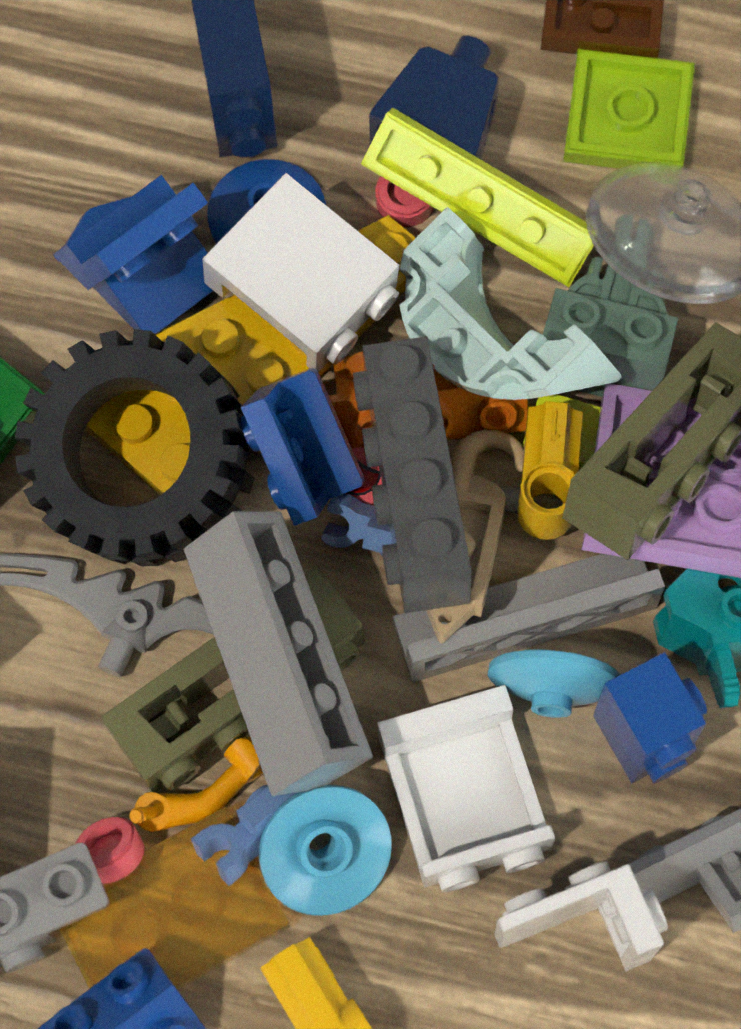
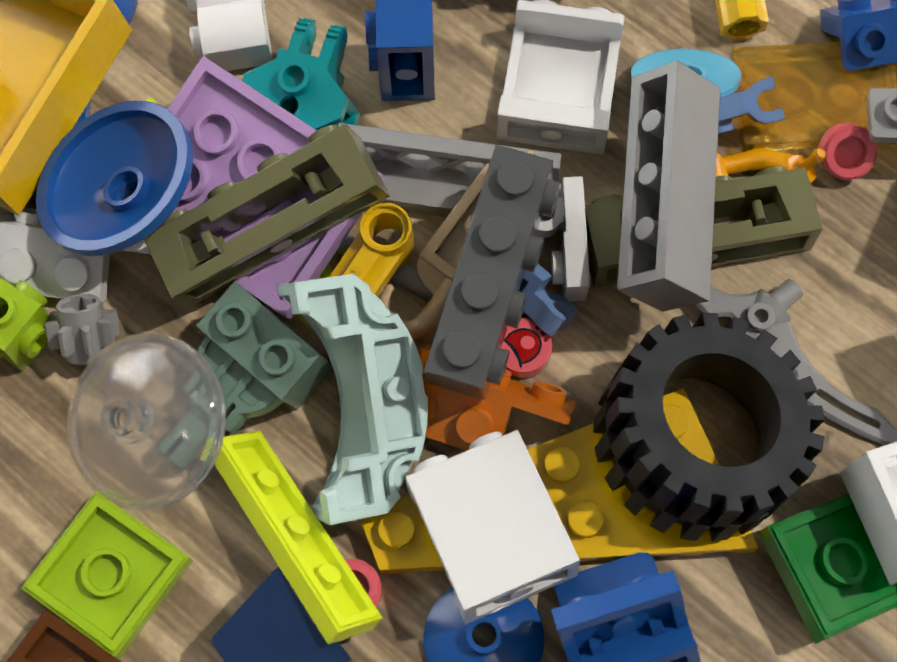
camera: 155 degrees left, 0 degrees up
blue bracket [241,368,365,526] -> none
medium azure dish [488,650,620,718] -> none
none -> white plate [536,176,590,302]

